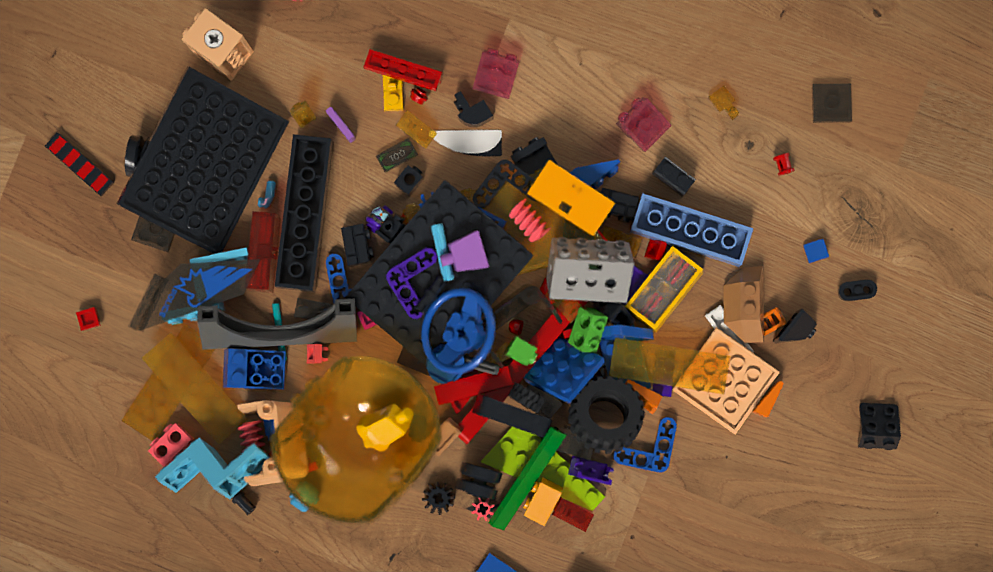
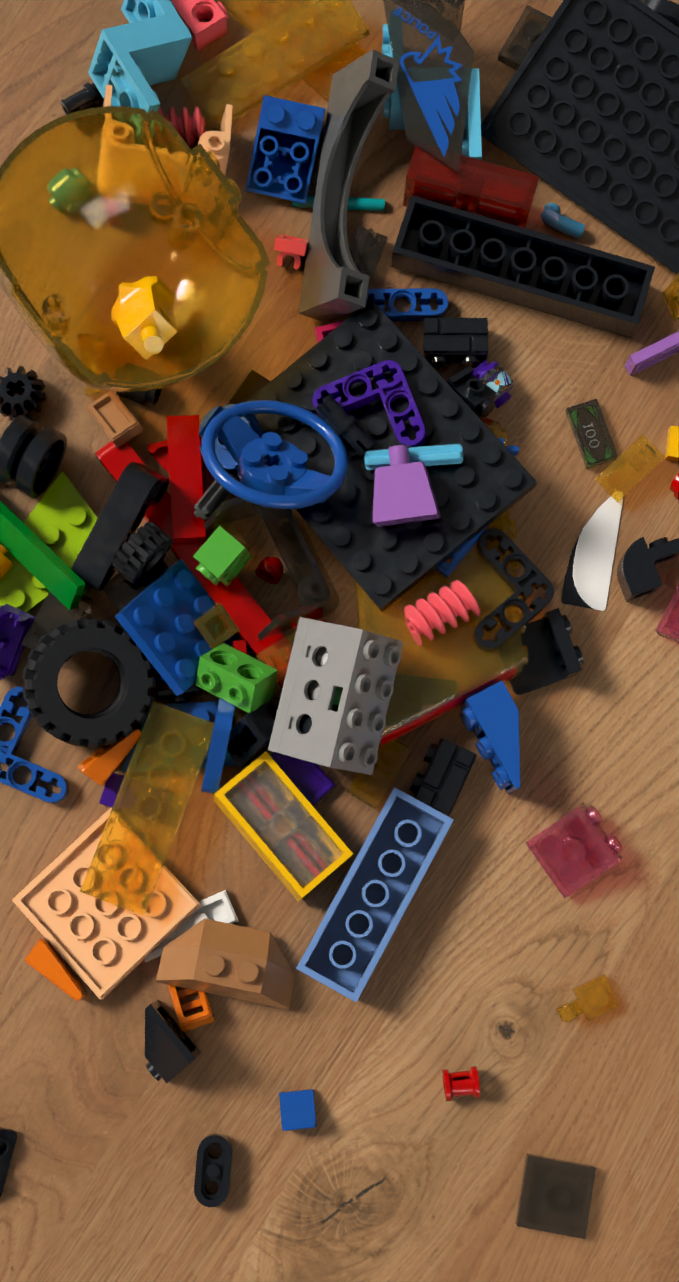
camera: 90 degrees right, 5 degrees down
black brick [394,165,424,197] -> none
light orange brick [527,160,615,236] -> none
red plate [644,239,667,261] -> none
black brick [652,157,696,197] -> none
none -> clear yellow slope [193,603,240,649]

